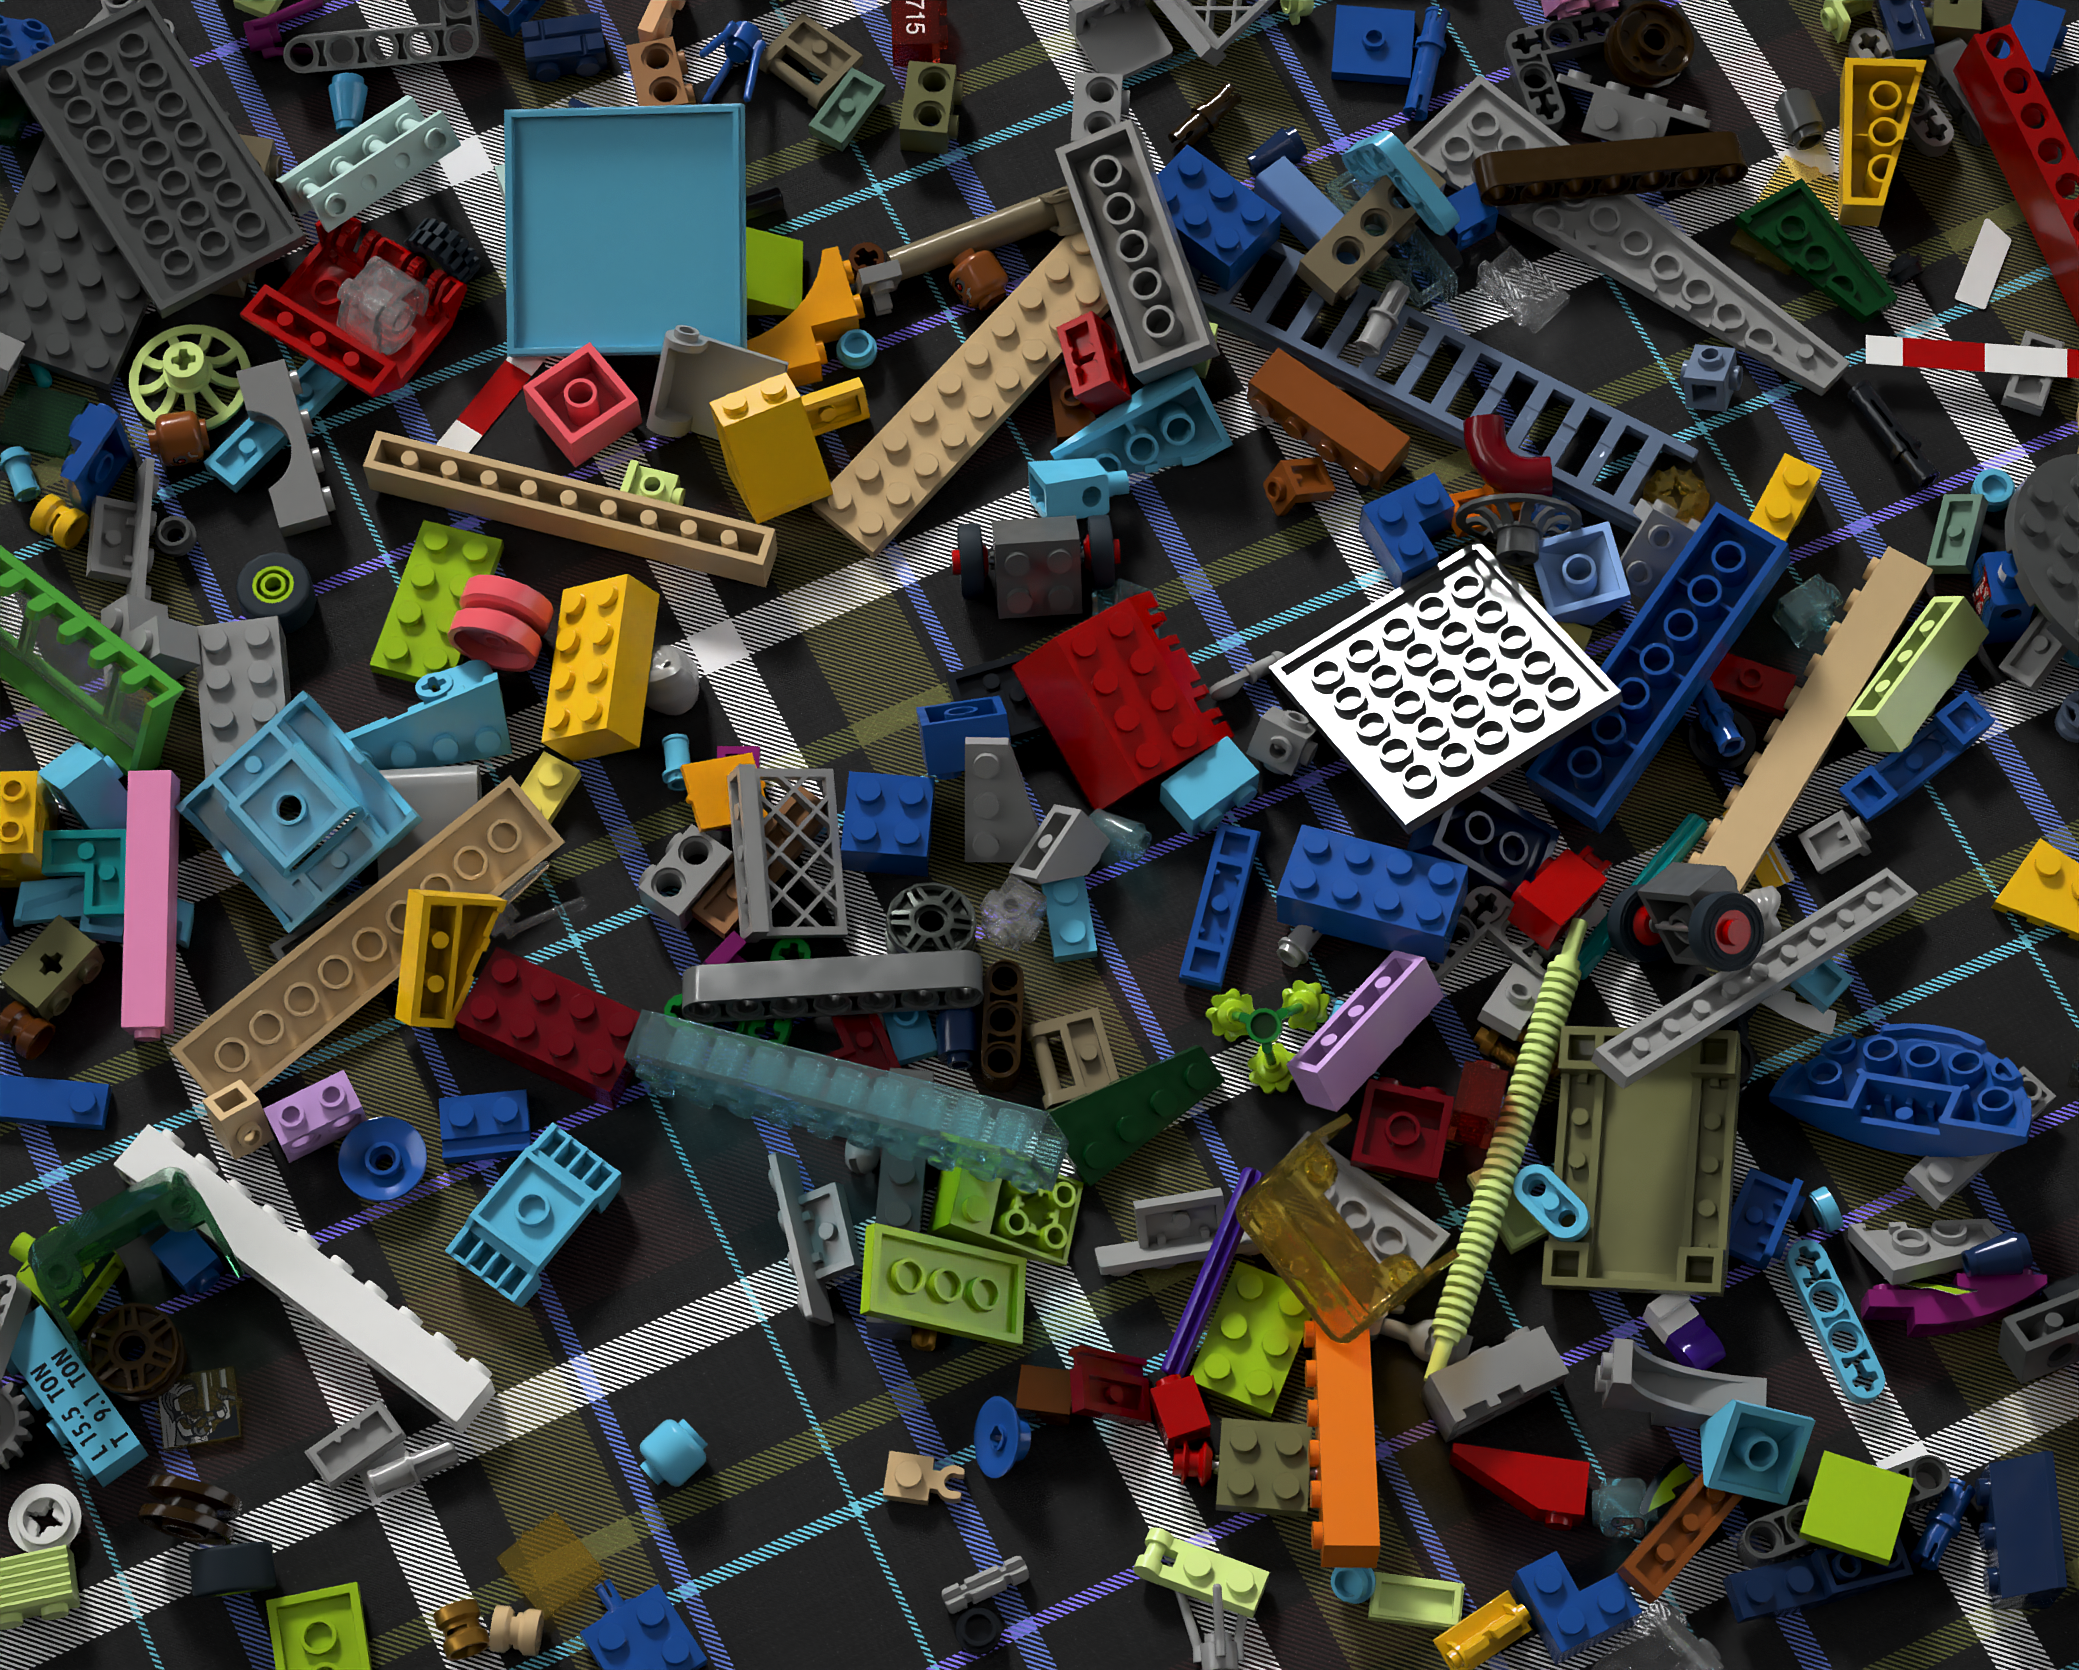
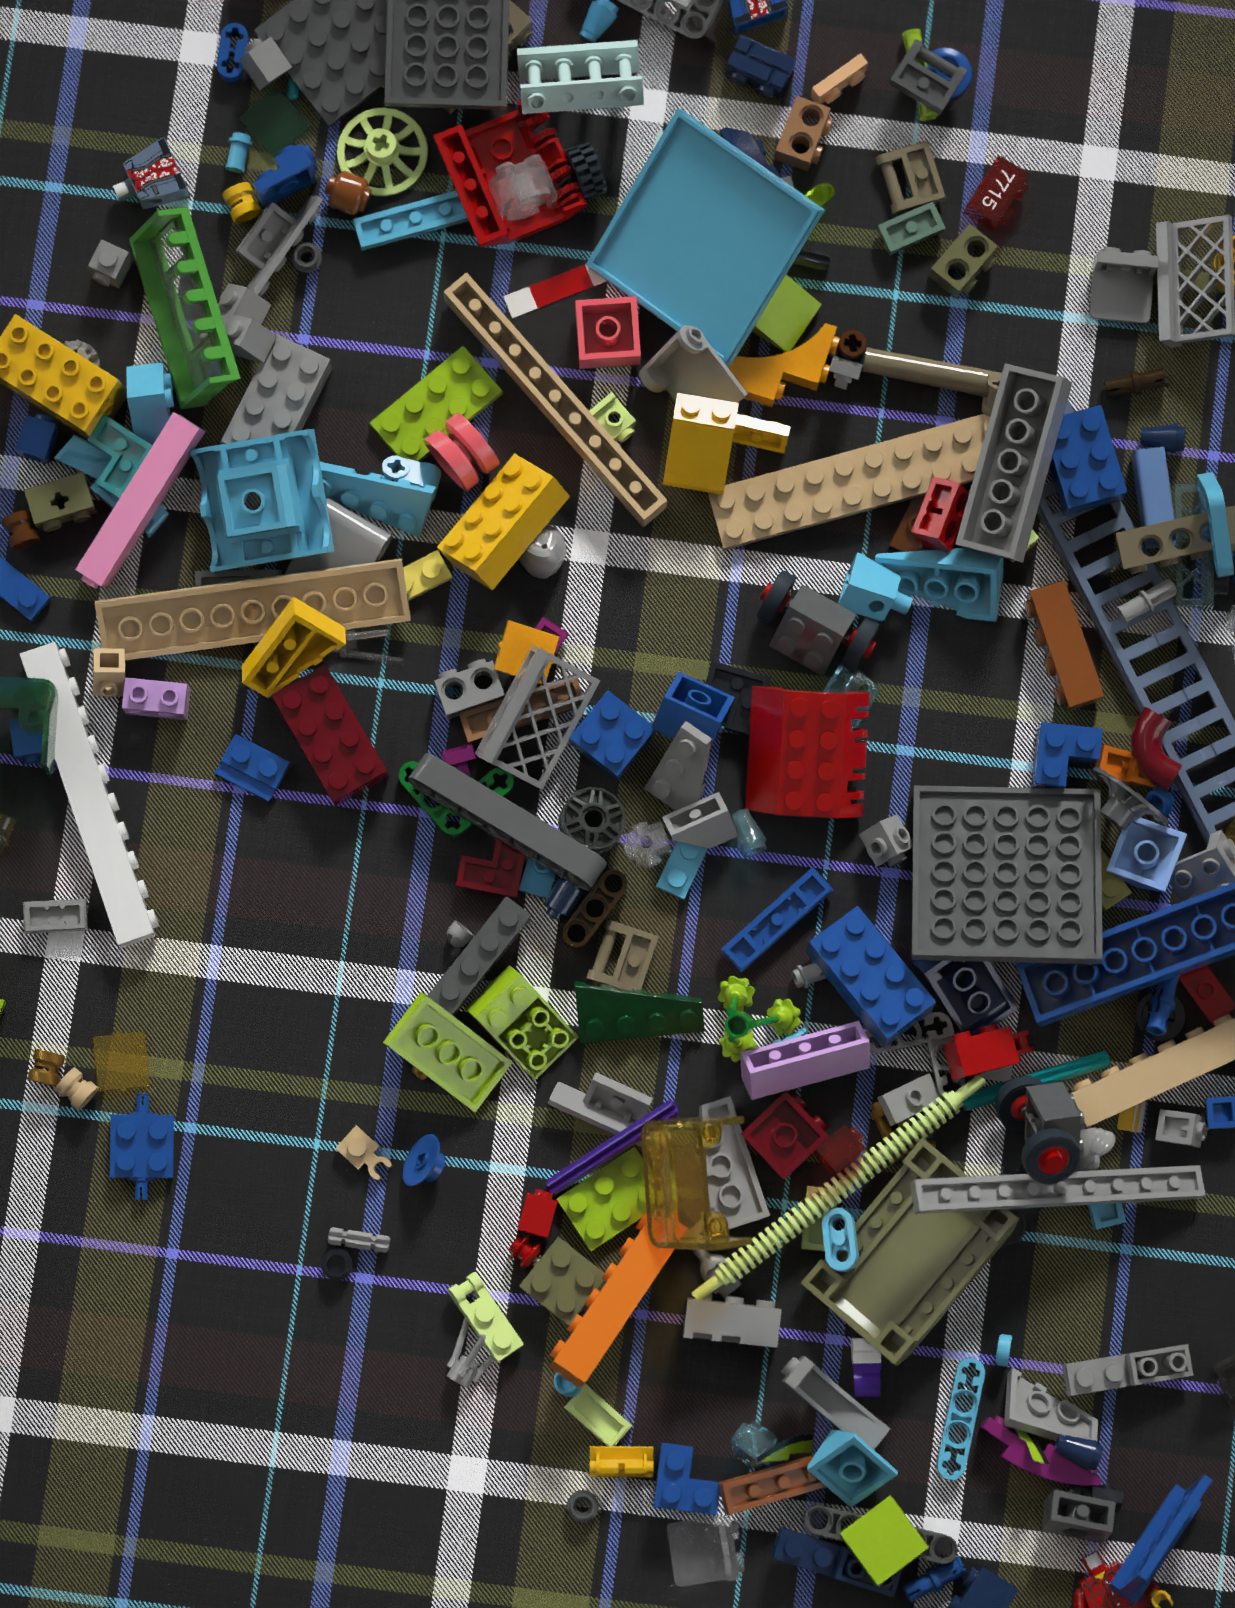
camera: 30 degrees right, 15 degrees up
light grey arch [236,359,336,537] -> none
black wheel [236,552,316,634] -> none
blue dish [338,1117,427,1202] -> none
light grey axle [367,1439,459,1499] -> none
medium azure plate [445,1122,622,1308] -> none
clear light blue brick [624,1009,1069,1193] -> none
medium azure head [640,1419,708,1487] -> none
medium azure pin [662,733,691,791] -> none
blue plant [699,21,767,104] -> none
light grey bracket [768,1152,863,1326] -> none
medium azure plate [836,329,877,369] -> none
dark orange head [949,248,1009,311] -> none
reddish brown brick [1015,1364,1072,1427] -> none
dark red plate [1068,1345,1151,1426] -> none
light grey brick [1071,72,1130,143] -> none
medium azure brick [1159,736,1260,838] -> none
light grey piece [1209,651,1286,701] -> none
dark orange bracket [1263,457,1336,516] -> none
red slope [1449,1443,1590,1531] -> none
blue bracket [1729,1167,1806,1271] -> none
white sticker [1760,990,1837,1035] -> none
blue brick [1769,1023,2032,1157] -> none

